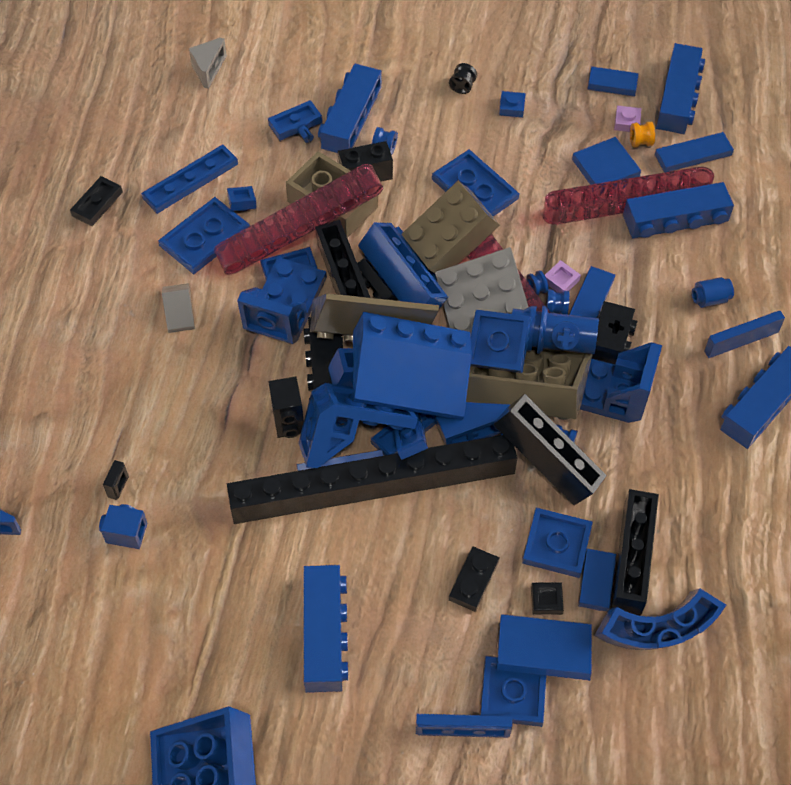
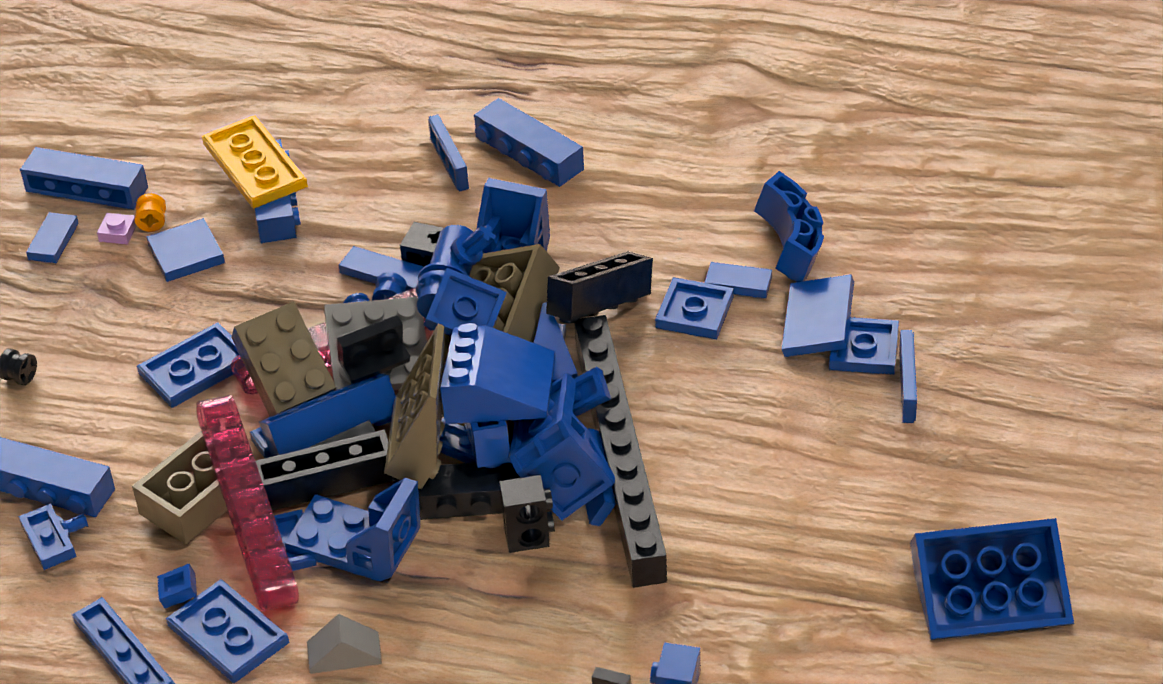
camera: 85 degrees left, 15 degrees down
blue brick [304,565,348,693] -> none
black brick [338,141,393,183] -> none
blue wheel [372,127,398,155] -> none
black plate [449,546,500,612] -> none
blue plate [499,91,526,118] -> none
black tile [531,582,564,615] -> none
clear pink beam [543,167,714,225] -> none
lavender plate [545,260,581,293] -> none
black brick [611,489,659,616] -> none
blue tile [655,132,734,173] -> none
blue brick [692,277,734,308] -> none
none -> yellow tile [202,115,308,209]
none -> black bracket [337,315,410,384]

